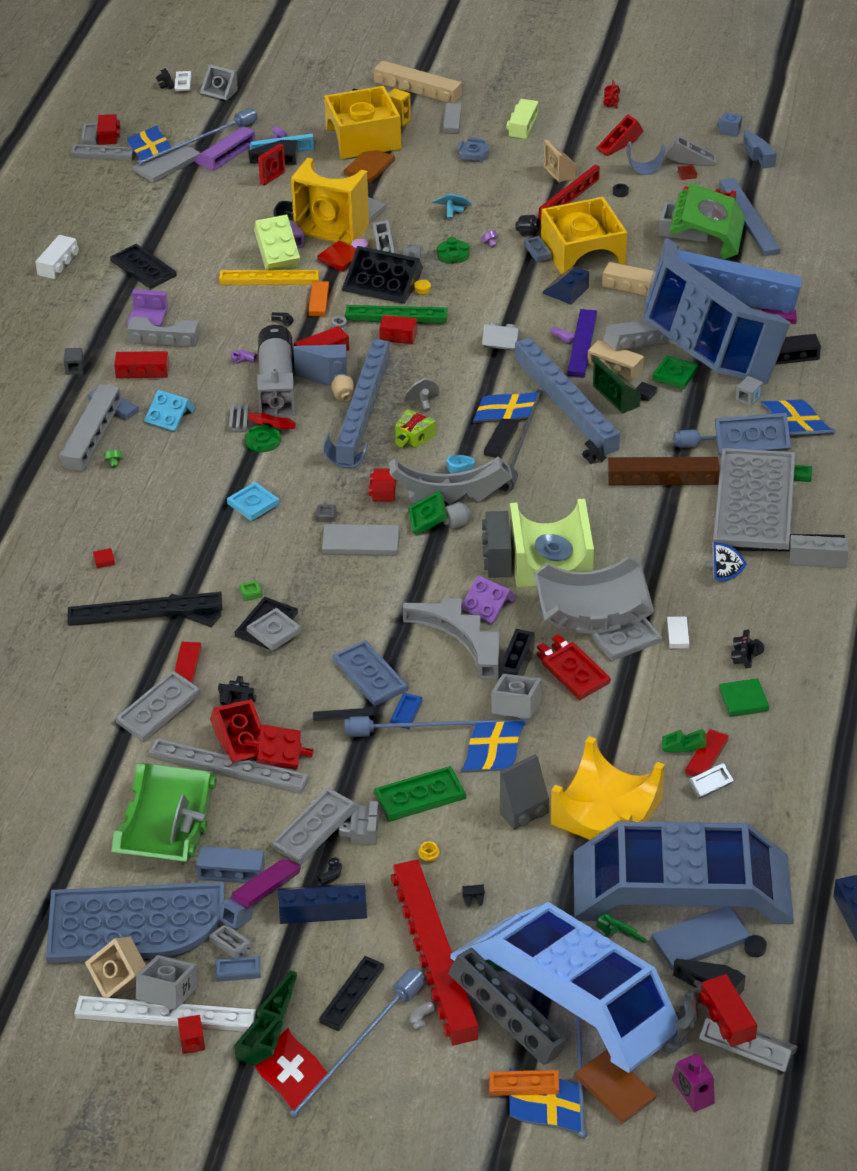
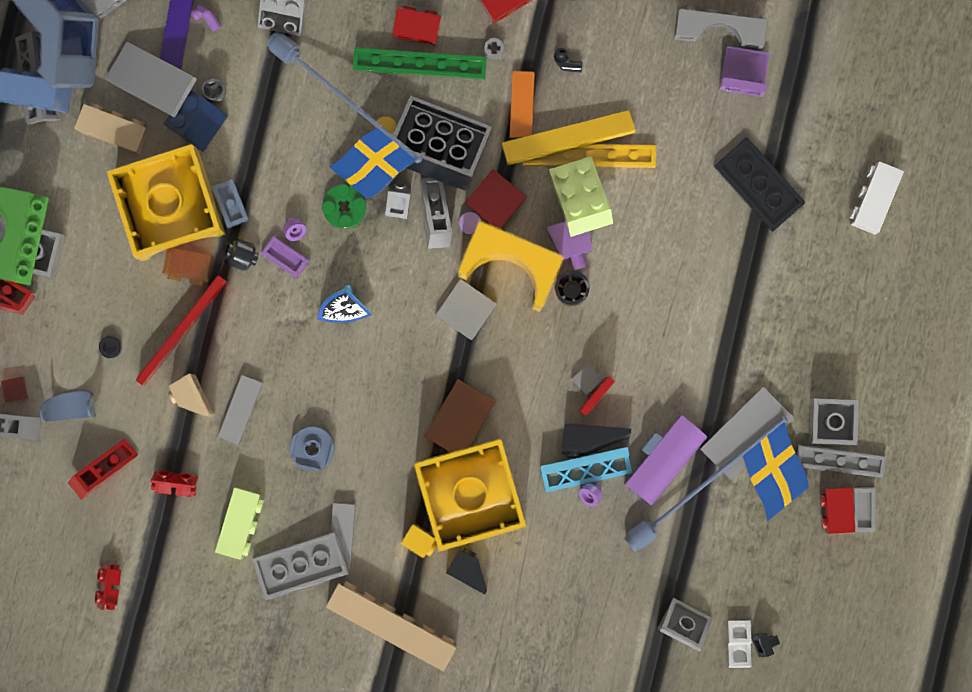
camera: 175 degrees right, 45 degrees up
none -> light grey tile [105,42,197,118]
none -> red hinge [150,470,198,497]
none -> dark grey wheel [202,78,226,103]
none -> light grey tile [218,375,263,445]
none -> light grey tile [252,531,350,601]
none -> medium lavender tile [261,235,310,279]
none -> flag [267,32,423,199]
none -> yellow tile [502,110,635,165]
none -> light grey tile [571,364,602,396]
none -> sand blue tile [640,433,662,455]
none -> light grey brick [809,398,859,445]

